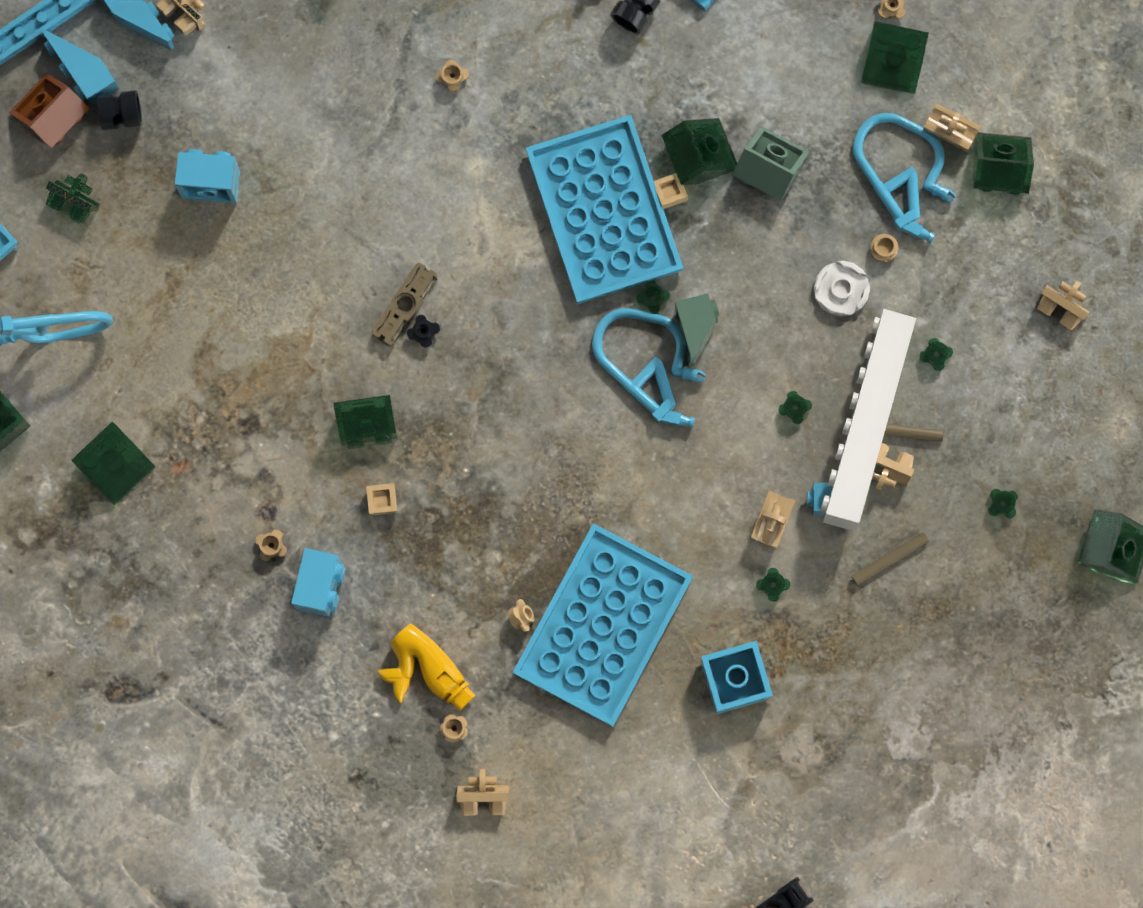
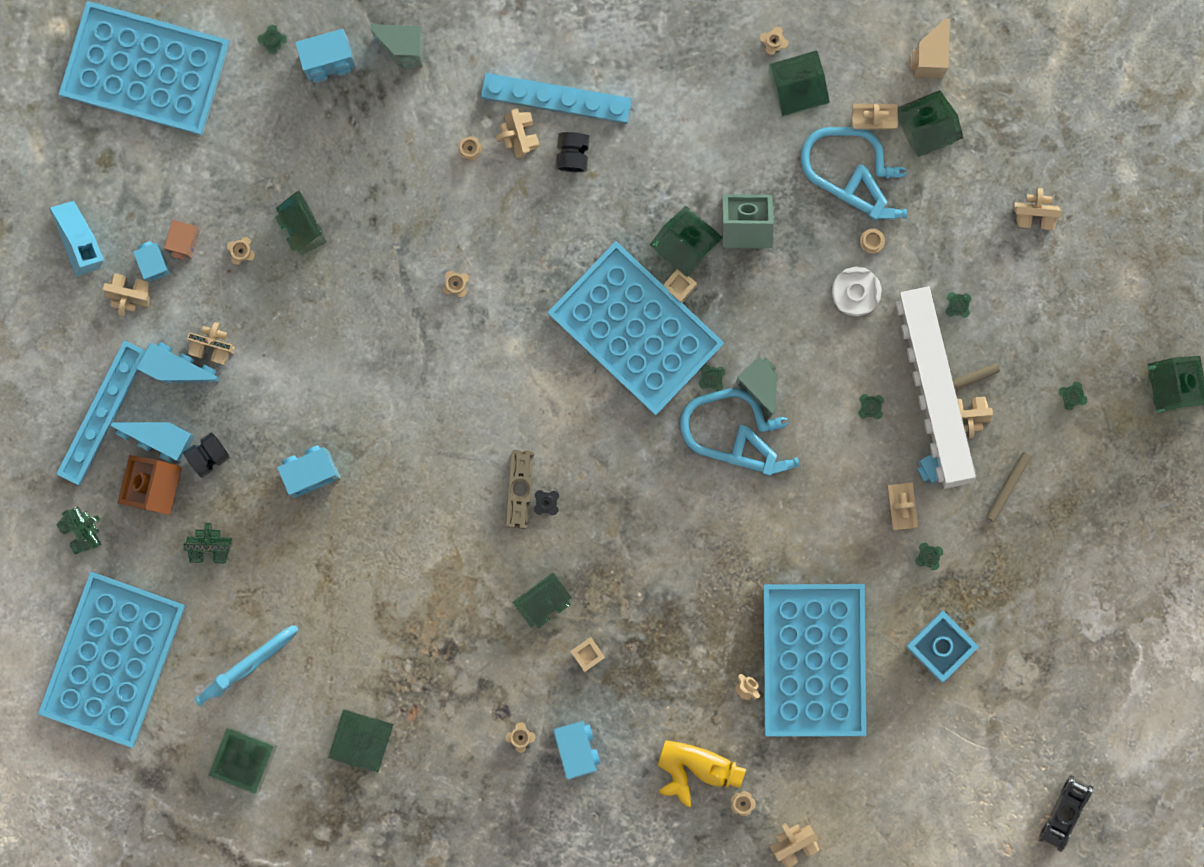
camera: 25 degrees left, 5 degrees up
none -> tan slope [909,18,950,79]

